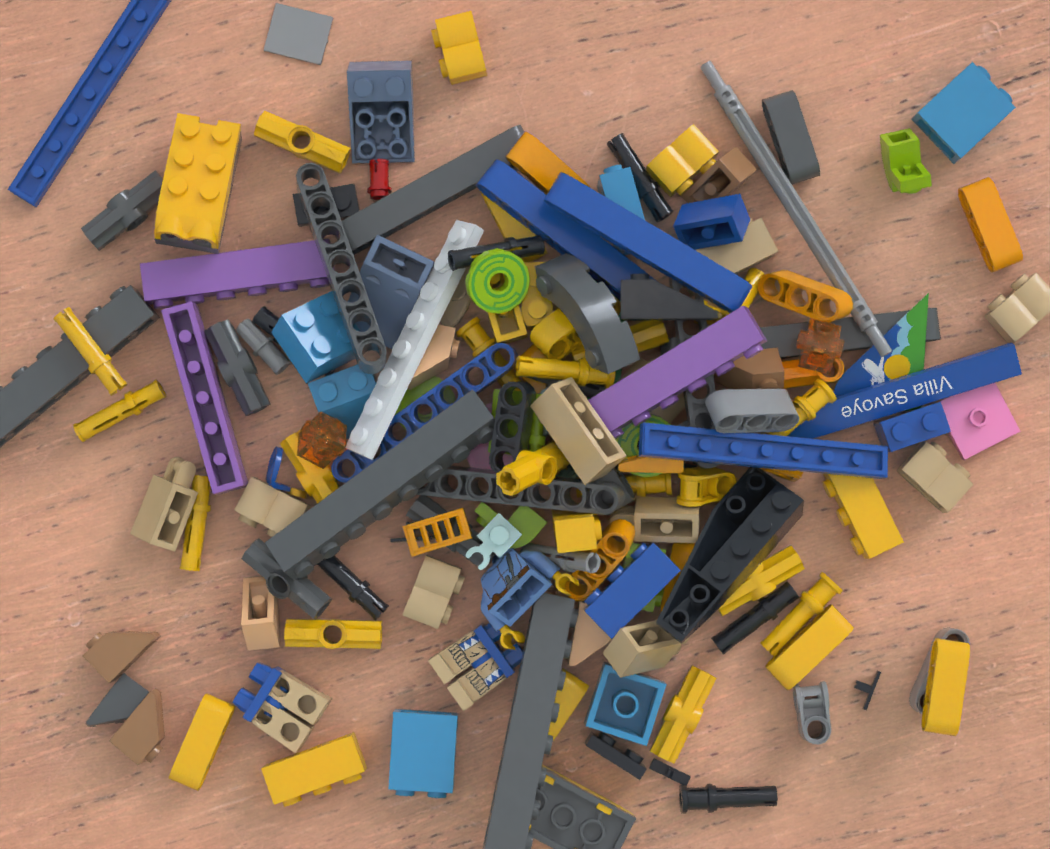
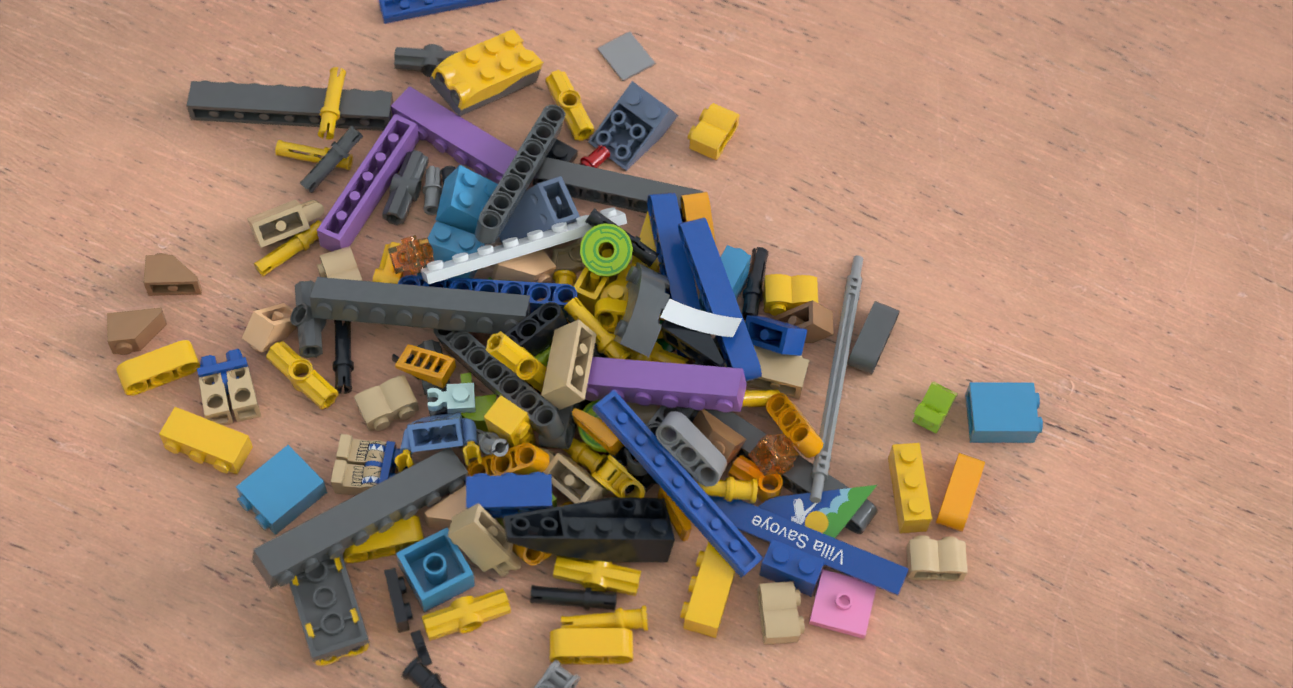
camera: 40 degrees right, 25 degrees down
dark grey slope [86,673,149,727] -> none
blue piece [266,446,308,499] -> none
none -> dark grey pin [300,126,364,193]
none -> white sticker [660,299,742,337]
none -> yellow brick [888,443,932,534]

